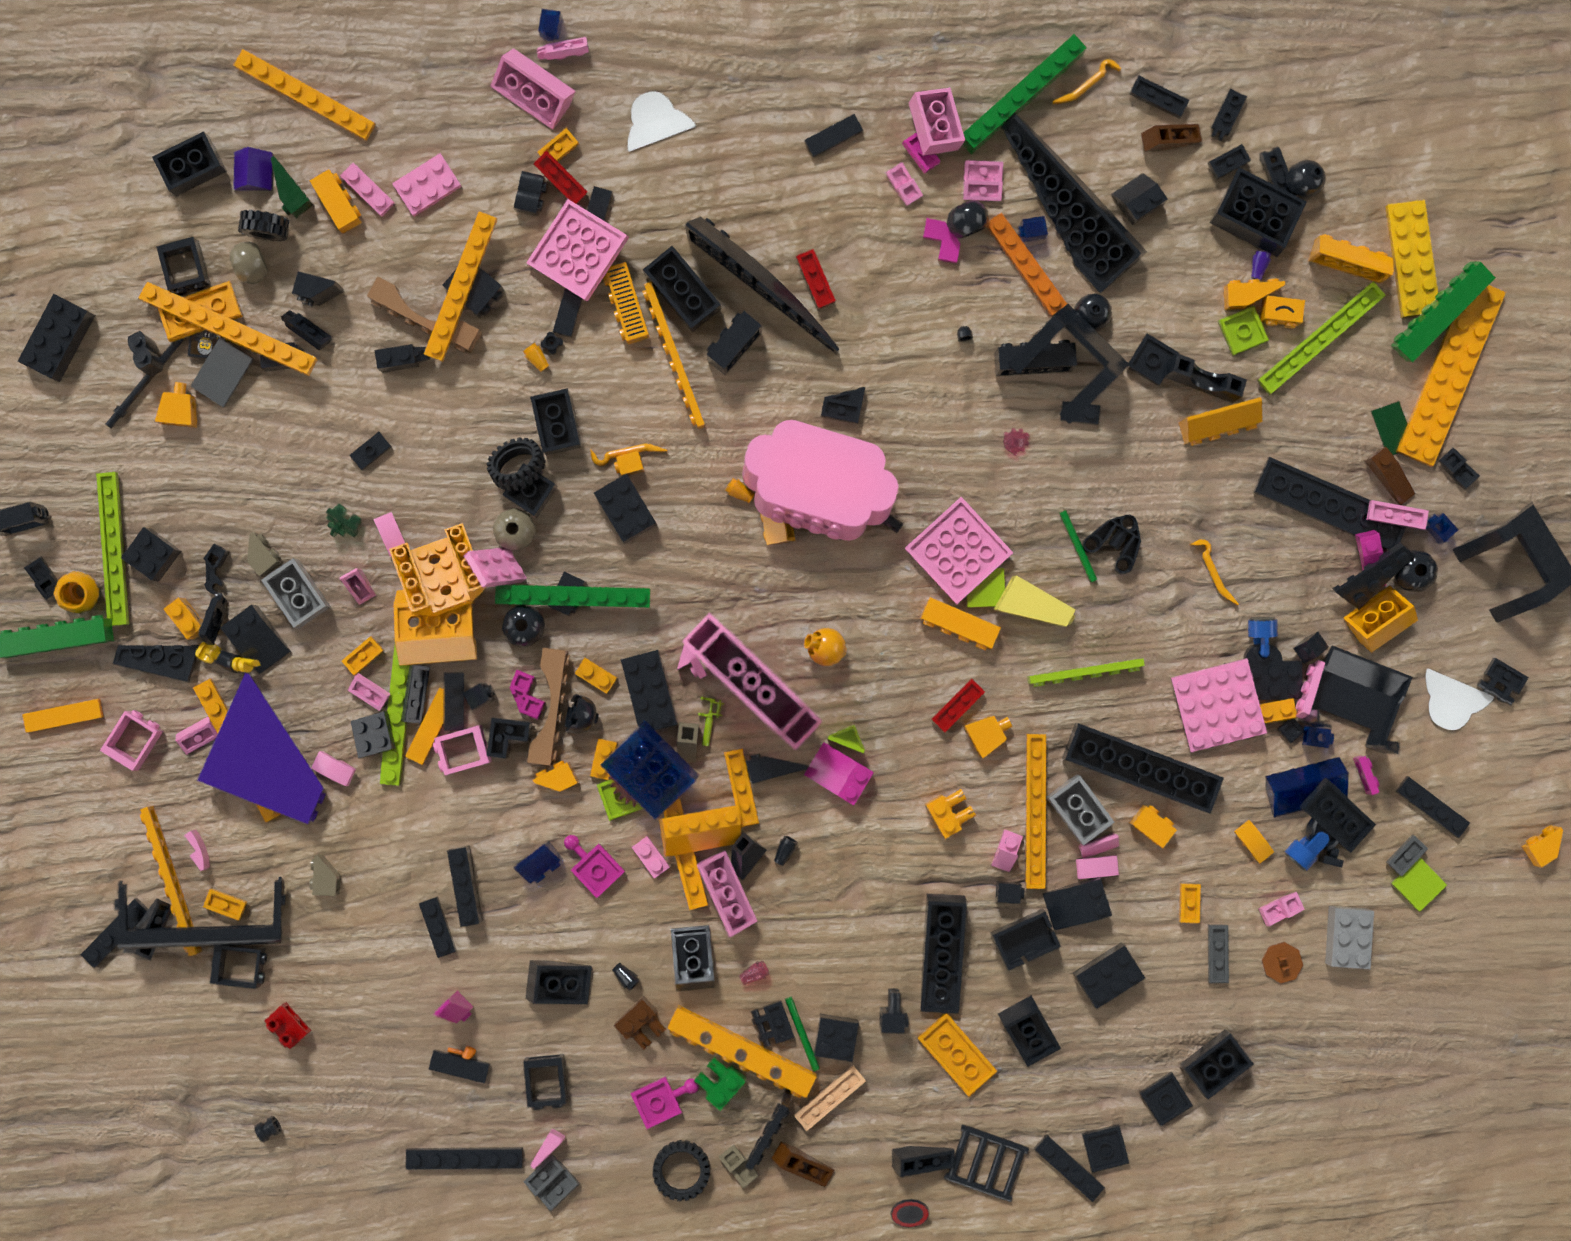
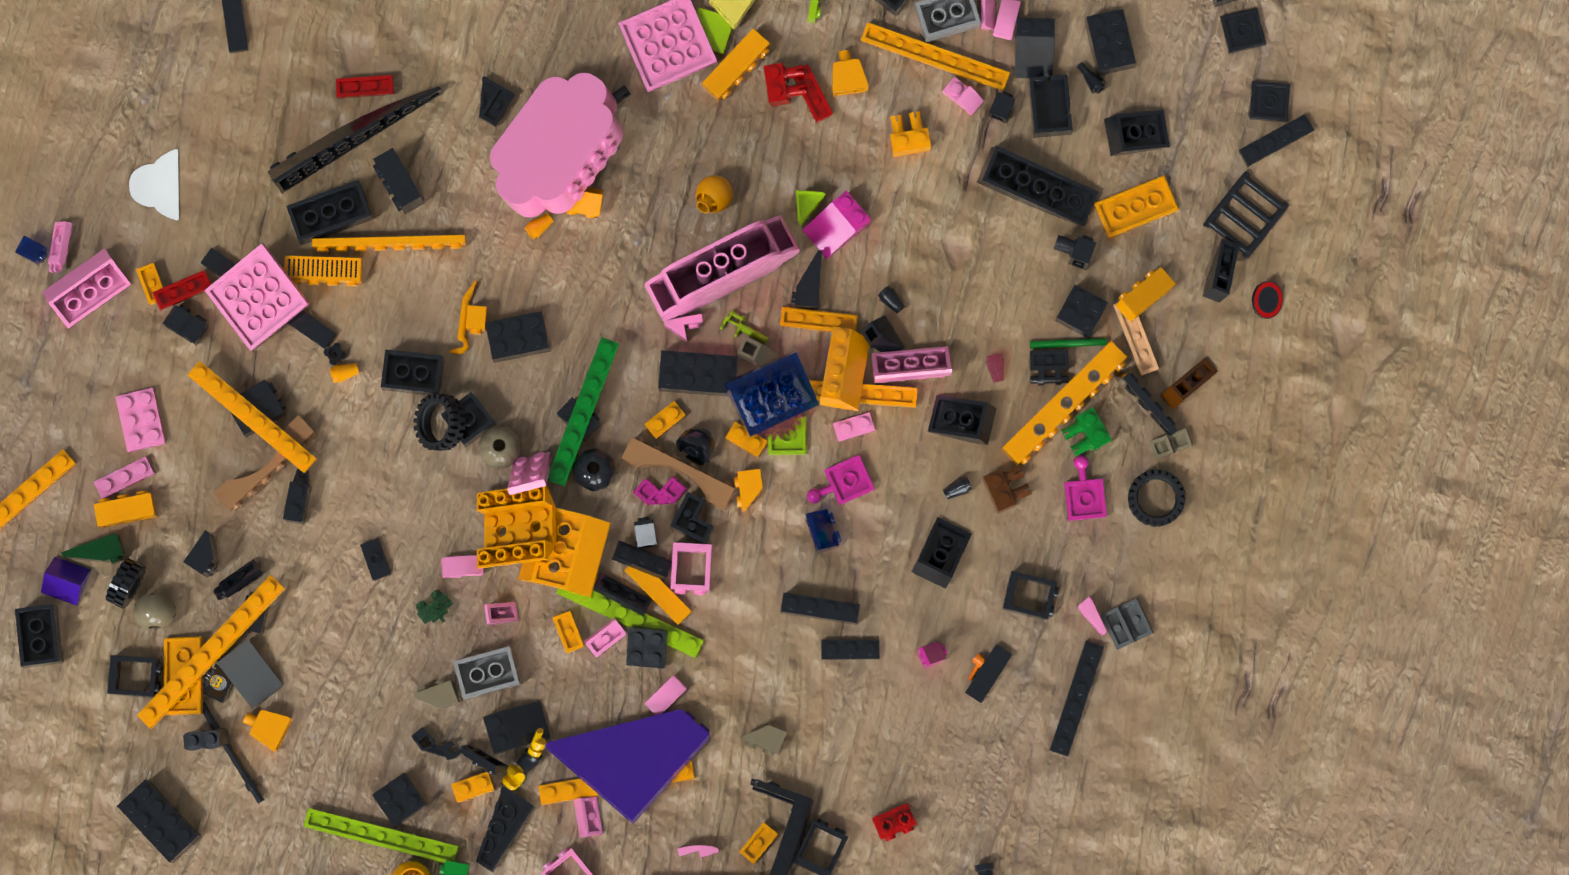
camera: 65 degrees left, 5 degrees down
none -> red brick [763,63,807,107]
none -> black cone [1077,62,1106,94]
none -> light orange brick [1115,267,1176,323]

